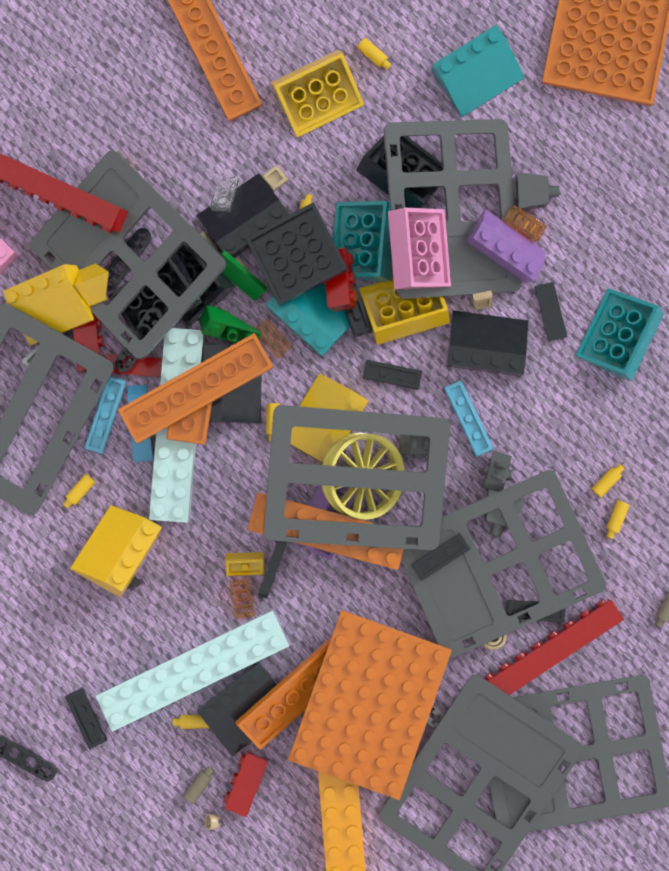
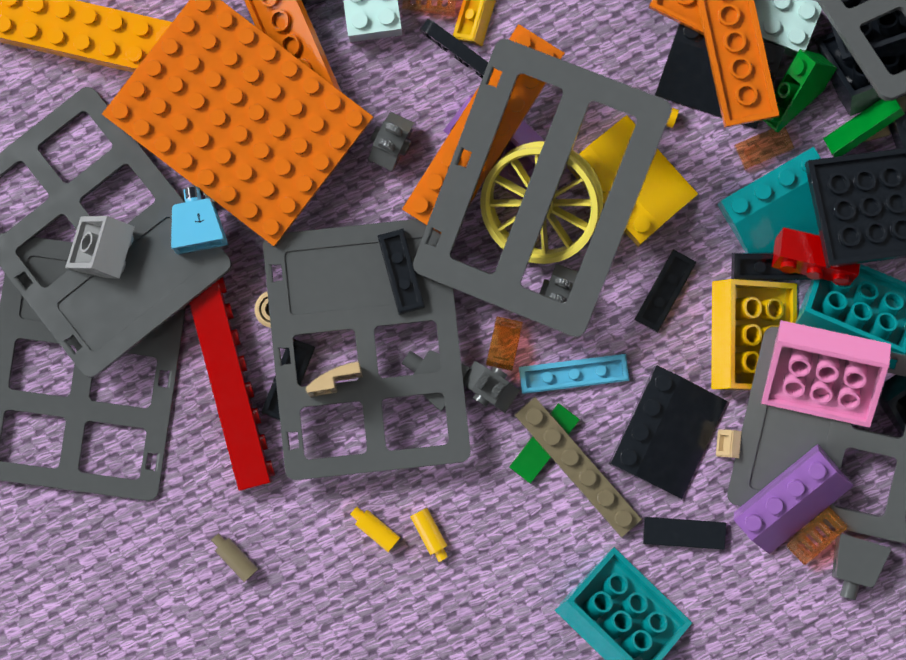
camera: 115 degrees right, 0 degrees up
none -> light grey slope [65,216,135,279]
none -> medium azure torso [171,187,228,254]
none -> tan slope [306,361,362,397]
none -> dark grey hinge [368,111,415,172]
none -> clear orange tile [486,316,523,371]
none -> green tile [509,403,580,484]
none -> dark tan plate [514,397,642,537]

